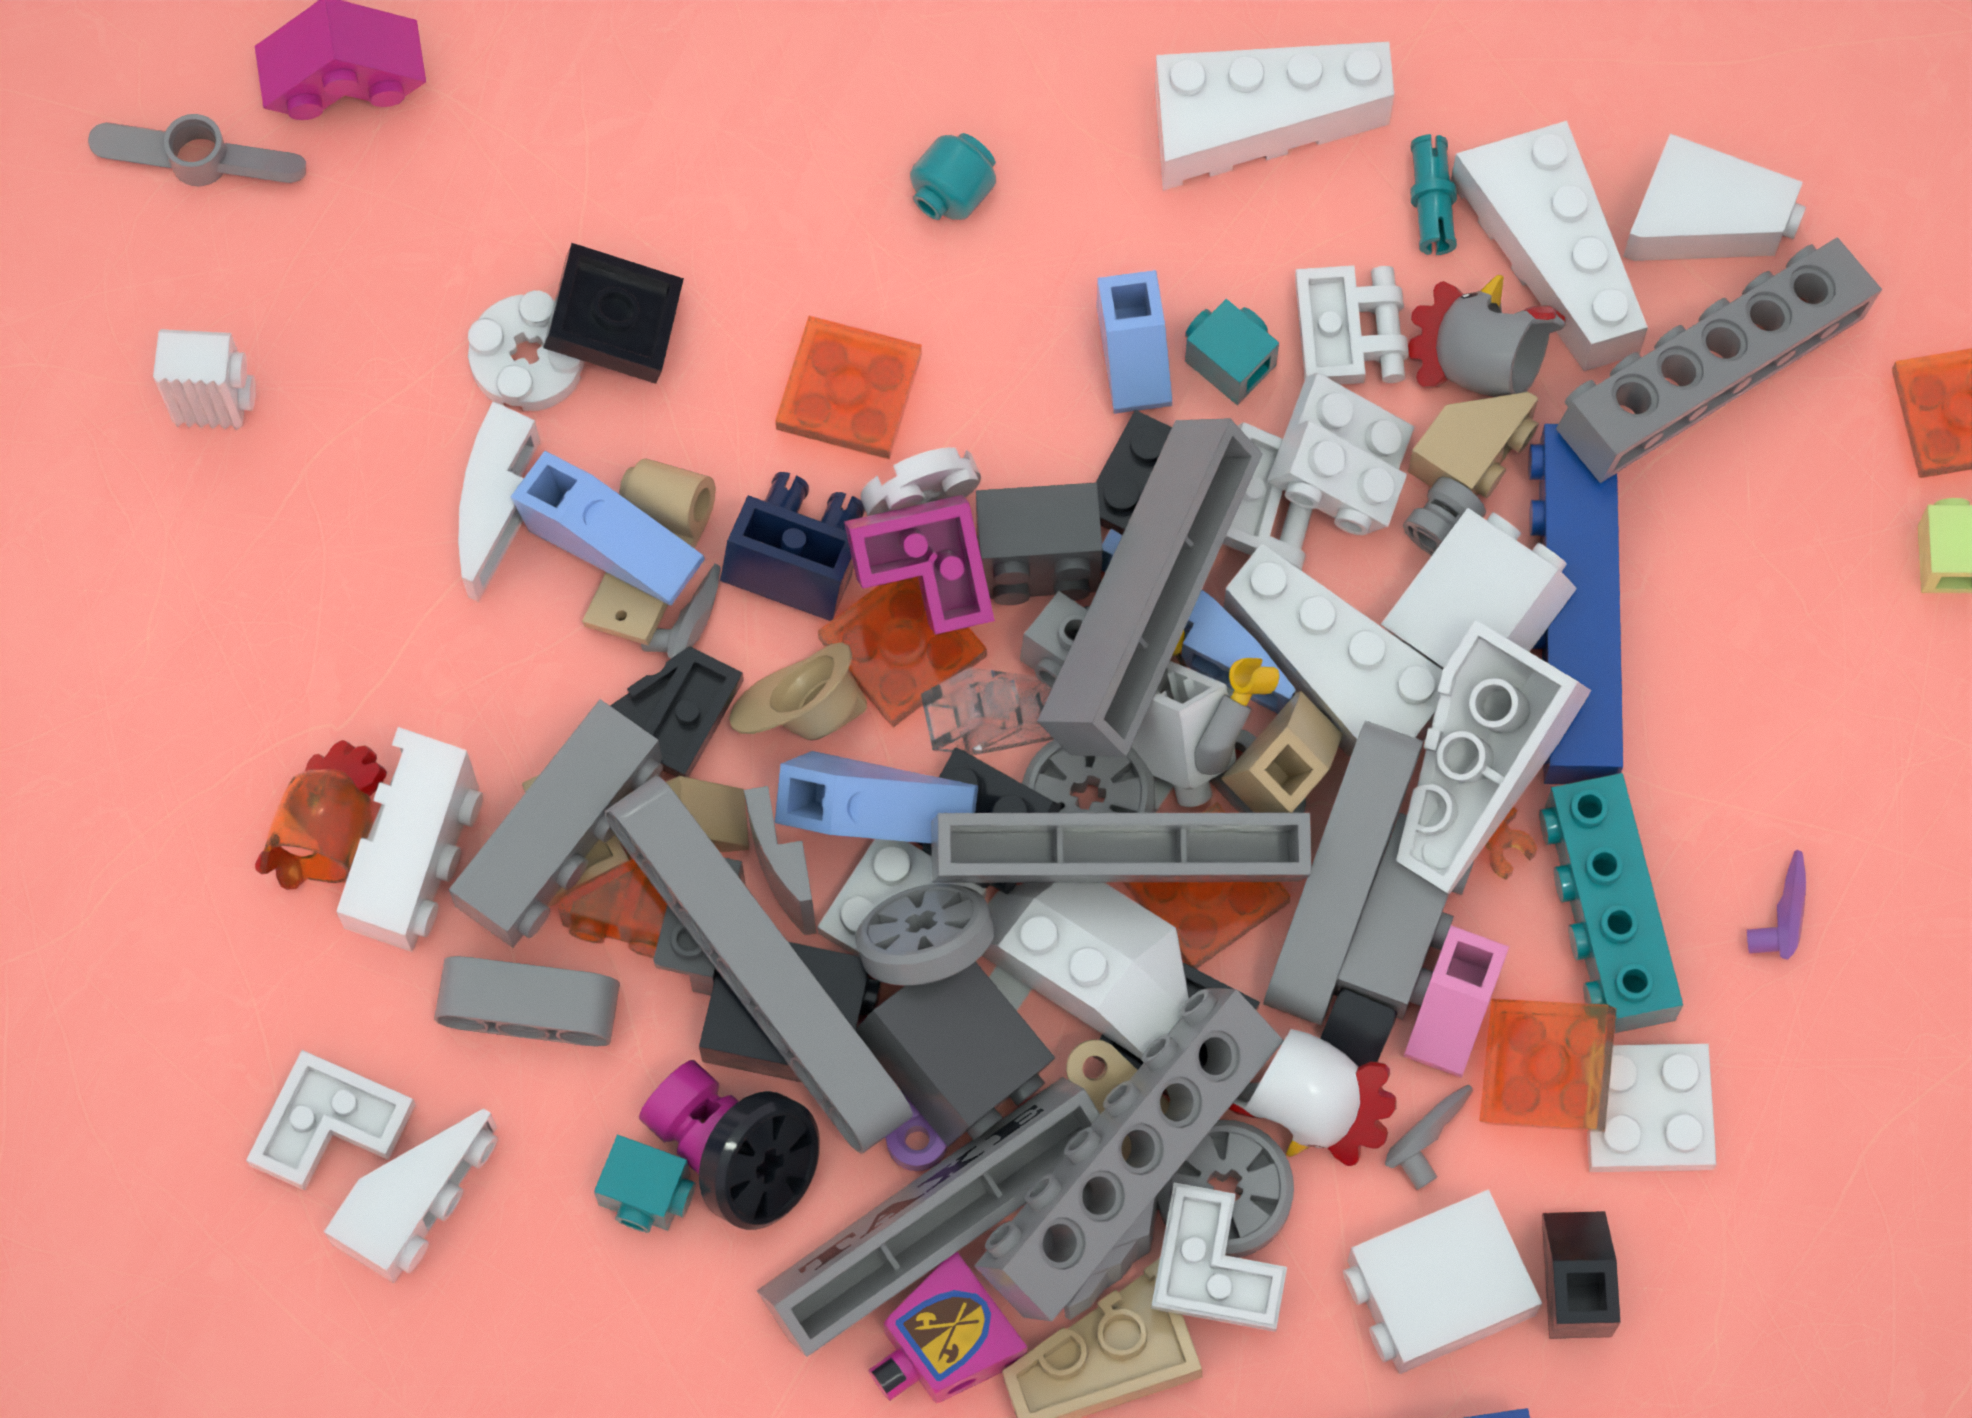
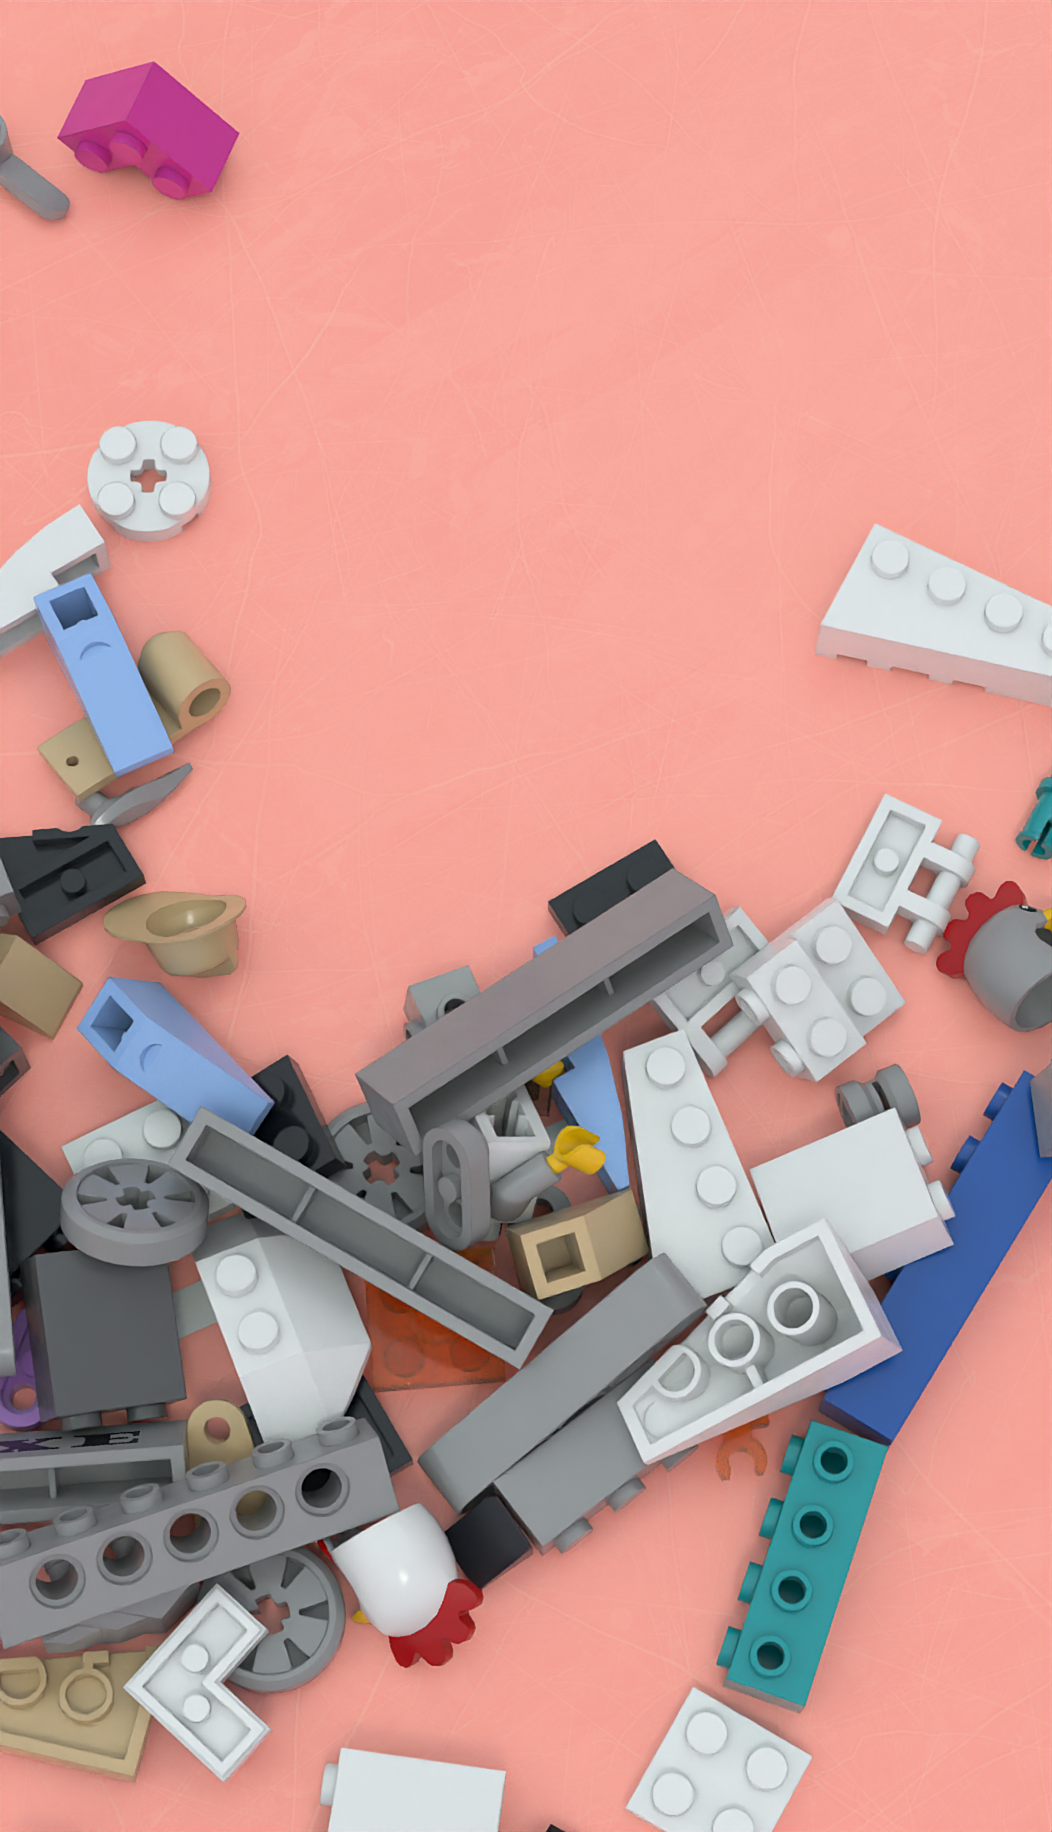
camera: 30 degrees right, 0 degrees up
black plate [543,243,684,384] -> none
dark blue brick [720,472,865,622] -> none
light grey slope [744,786,817,935] -> none
clear orange plate [775,315,922,460] -> none
clear orange plate [818,576,987,728] -> none
dark pink brick [844,495,995,635] -> none
white plate [860,447,981,516] -> none
teal head [910,133,996,220] -> none
clear slope [921,667,1054,755] -> none
dark grey brick [976,482,1103,605] -> none
light blue slope [1096,270,1172,414] -> none
teal brick [1185,298,1279,406] -> none
light grey bar [1385,1084,1473,1190] -> none
bright pink slope [1403,925,1509,1078] -> none
tan slope [1408,392,1539,499] -> none
clear orange plate [1479,998,1617,1132] -> none
medium lavender bar [1747,849,1806,960] -> none
none -> light grey plate [423,1119,491,1251]

